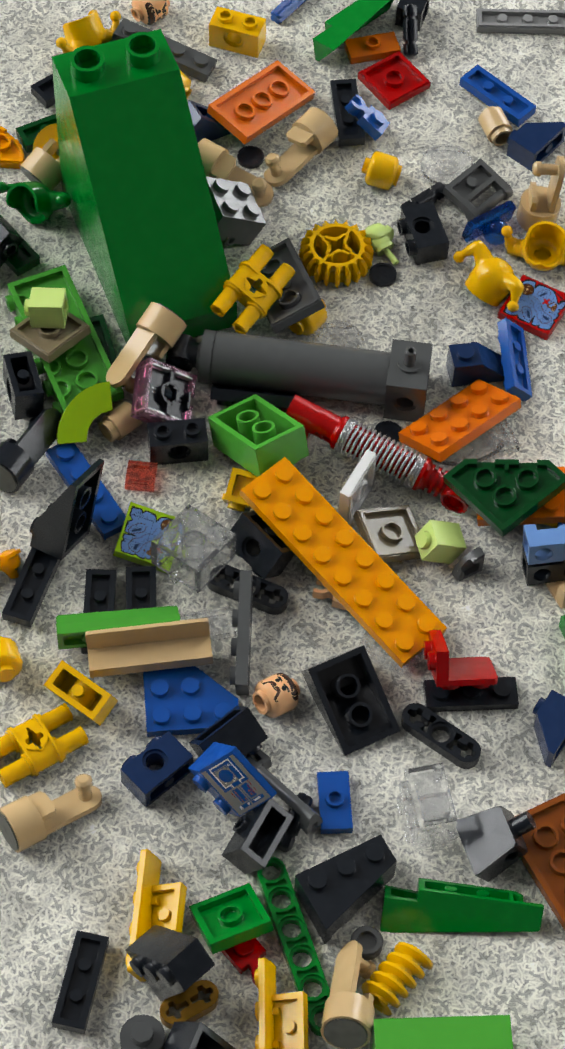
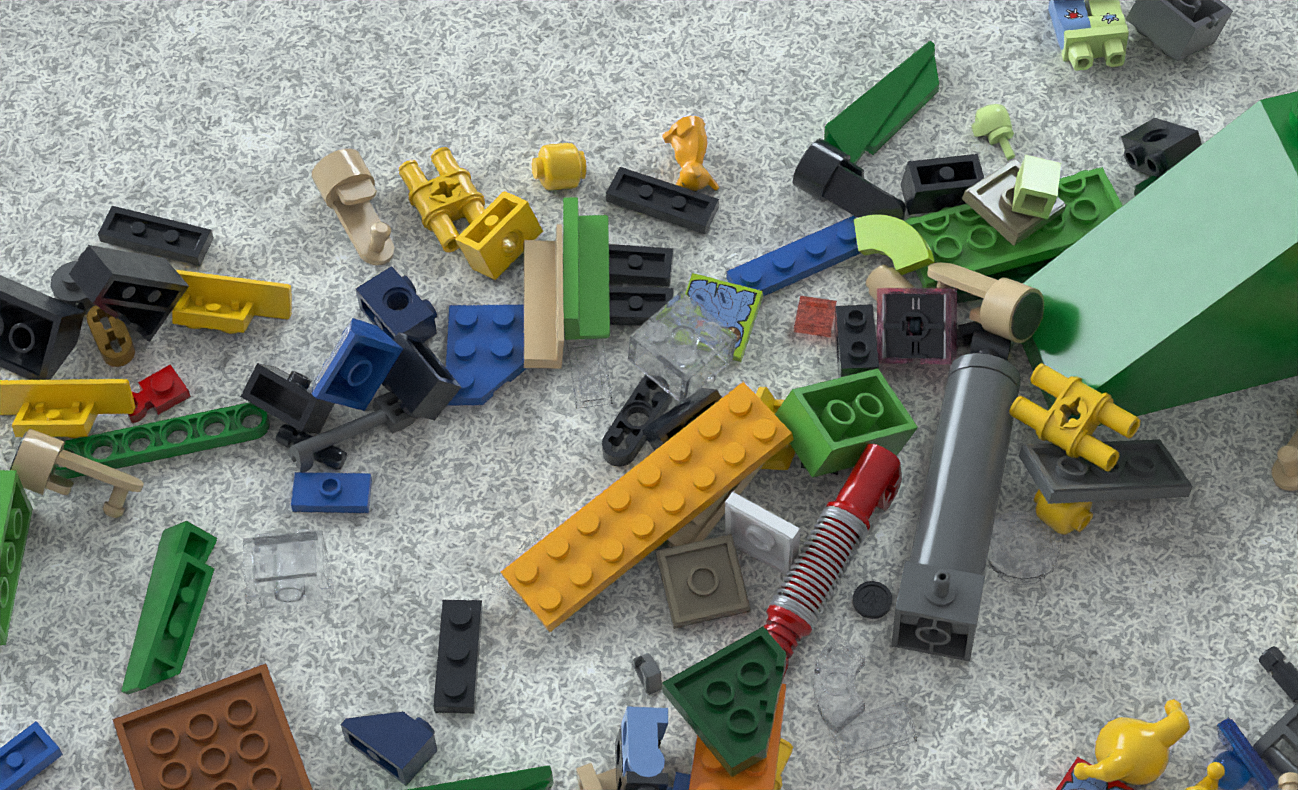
camera: 100 degrees right, 0 degrees up
black slope [30,458,104,560] -> none
green plate [189,883,274,954] -> none
dark grey brick [206,176,267,246] -> none
black plate [210,384,296,412] -> none
dark grey plate [230,570,254,696] -> none
light nougat head [252,673,300,718] -> none
black wedge [294,835,397,944] -> none
yellow gear [299,219,374,288] -> none
black slope [301,645,401,756] -> none
dark grey tile [350,926,383,961] -> none
yellow piece [361,942,433,1016] -> none
yellowish green piece [365,223,399,265] -> none
black piece [369,263,397,287] -> none
black brick [397,201,449,265] -> none
orange plate [398,379,521,462] -> none
black beam [401,703,481,769] -> none
yellowish green brick [414,519,467,564] -> none
red bracket [423,630,498,690] -> none
dark blue slope [446,342,504,387] -> none
torso [454,806,536,882] -> none
blue plate [497,318,532,401] -> none

